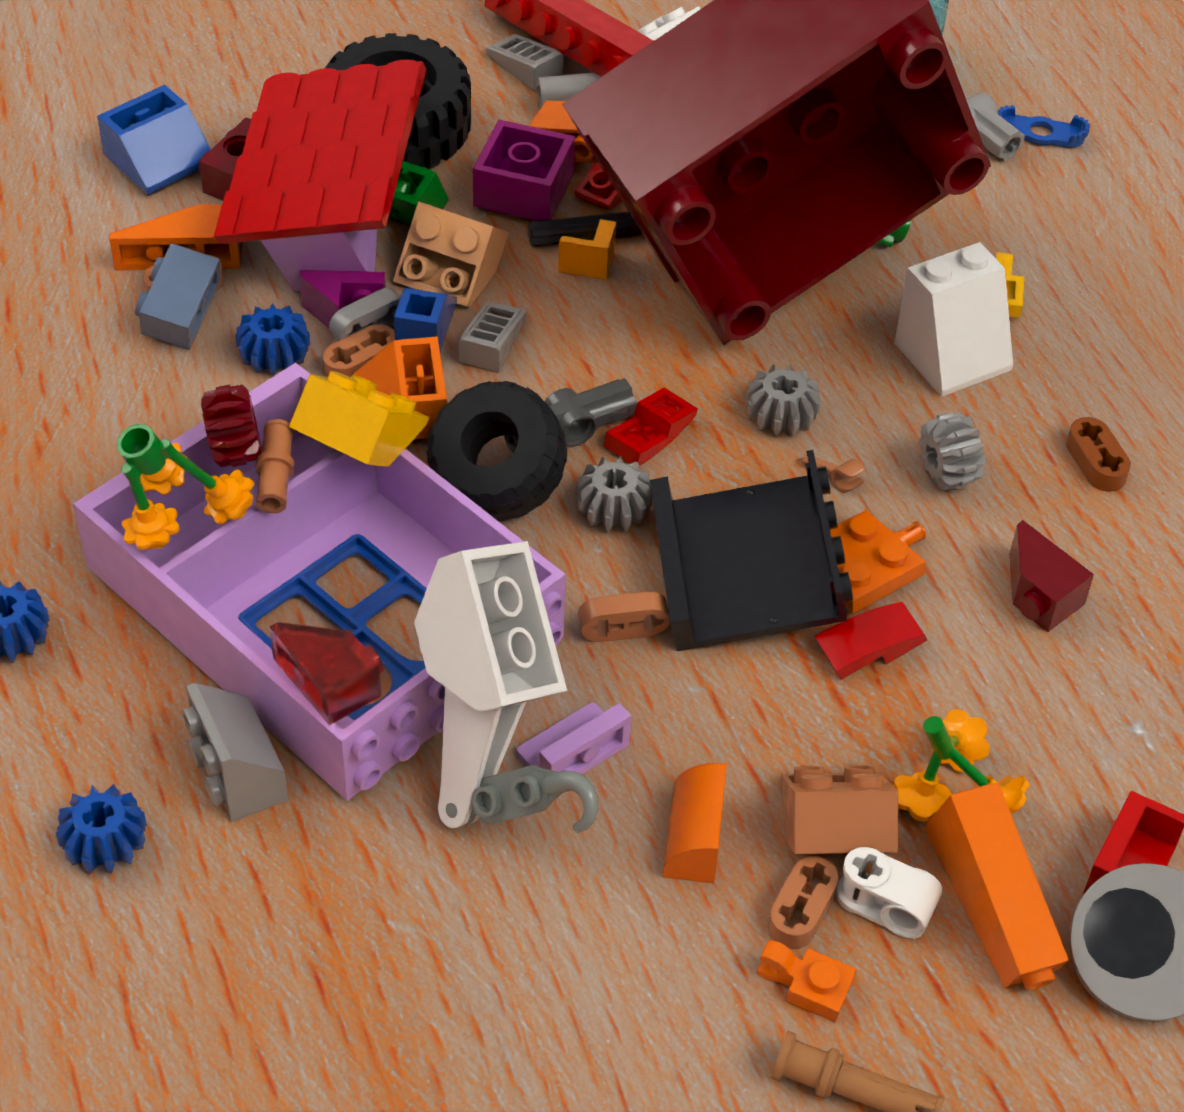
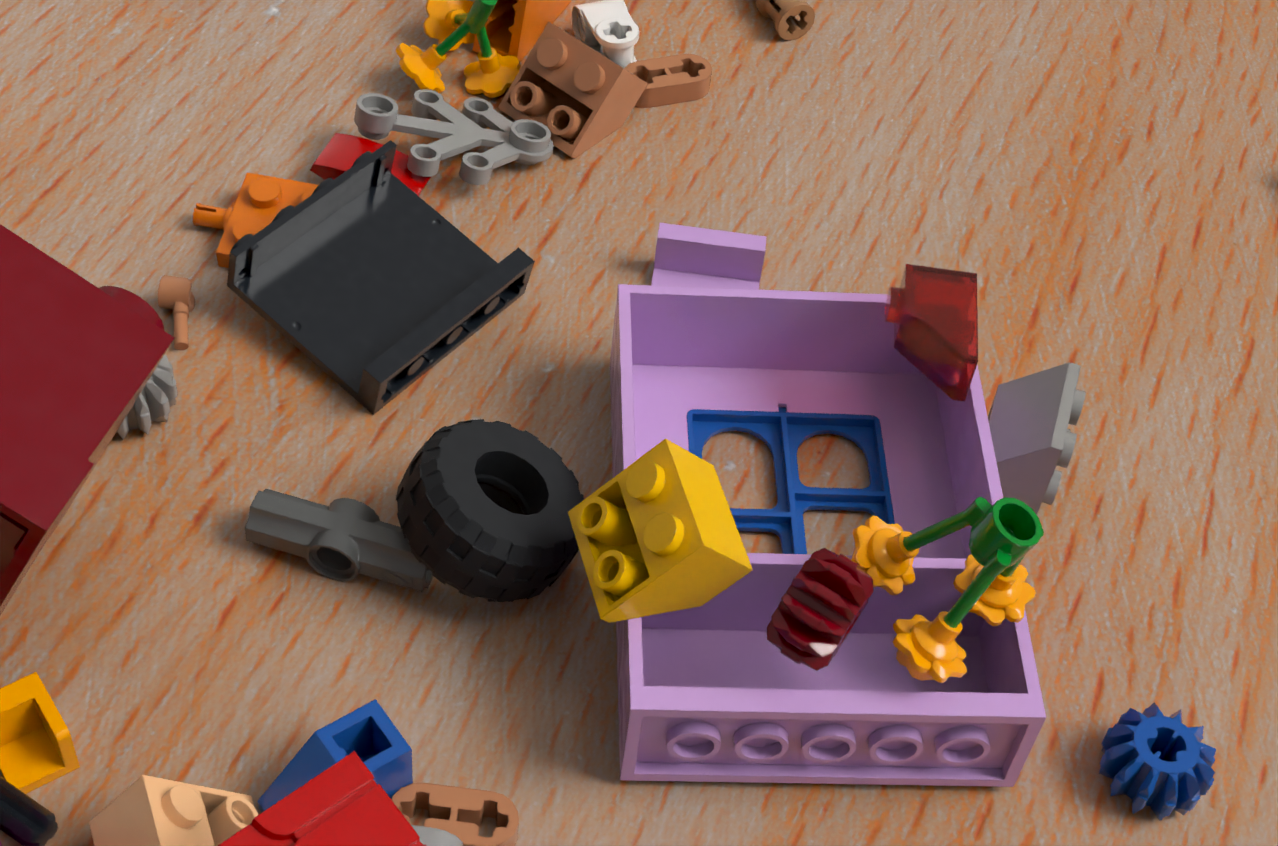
camera: 140 degrees left, 0 degrees up
blue gear [56,784,147,874] -> none
nougat pin [255,419,294,513] -> none
orange slope [353,336,447,439] -> none
white slope [414,541,598,833] -> none
light grey slope [458,301,527,372] -> none
light grey gear [576,456,653,533] -> none
nougat beam [578,591,670,642] -> none
red slope [603,387,698,466] -> none
orange brick [663,763,727,883] -> none
orange plate [756,940,857,1022] -> none
light grey gear [918,412,986,490] -> none
dark red slope [1009,520,1094,632] -> none
none -> light grey plant [354,89,554,185]

